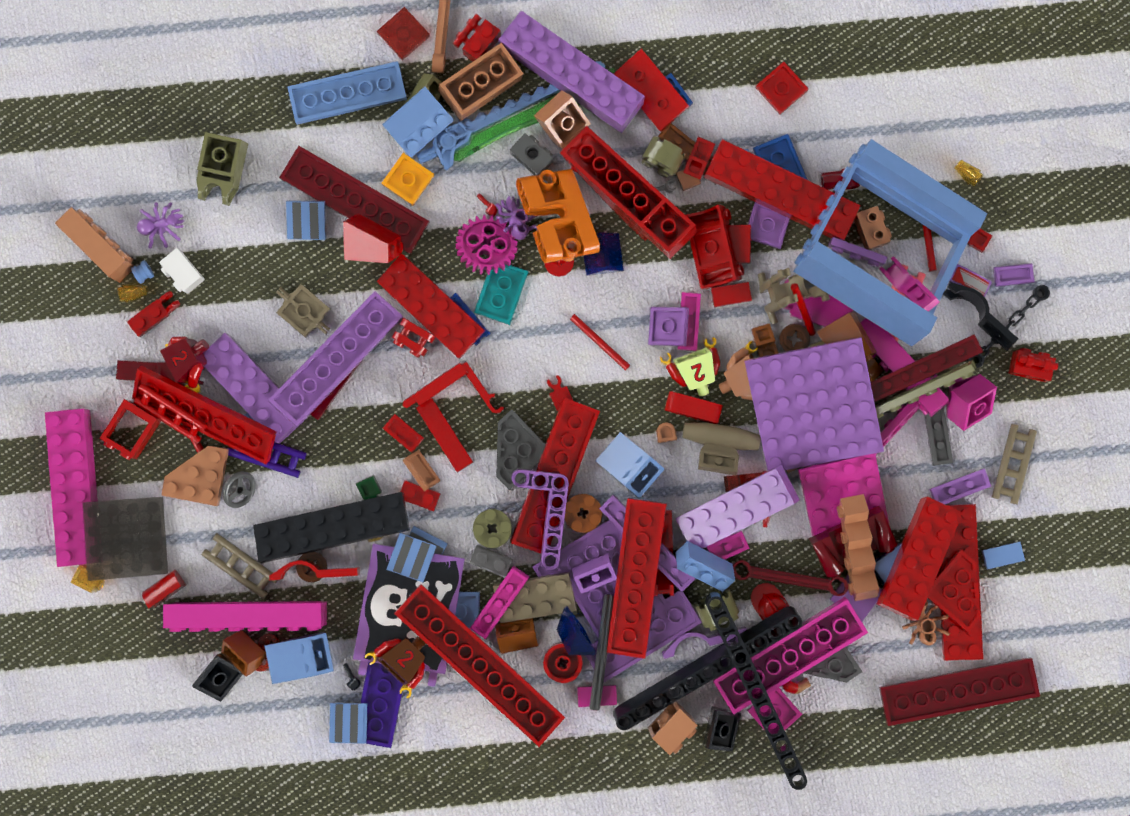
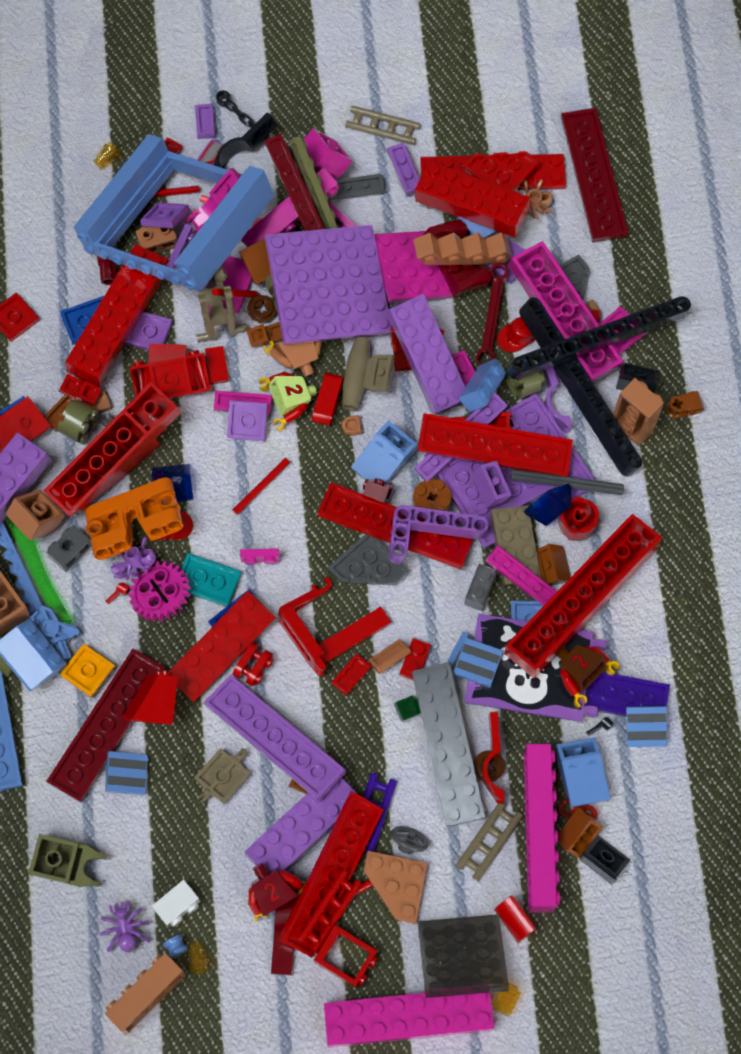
camera: 90 degrees left, 15 degrees down
red hinge [127,291,180,337] -> none
olive brick [473,509,512,548] -> none
red plate [547,375,573,411] -> none
dark pink tile [577,685,617,707] -> none
medium blue tile [981,542,1025,569] -> none
red brick [1008,348,1058,382] -> none
none -> medium lavender tile [140,202,190,228]
none -> dark pink plate [240,548,280,565]
none -> dark red brick [363,478,395,503]
none -> dark orange piece [666,391,704,419]

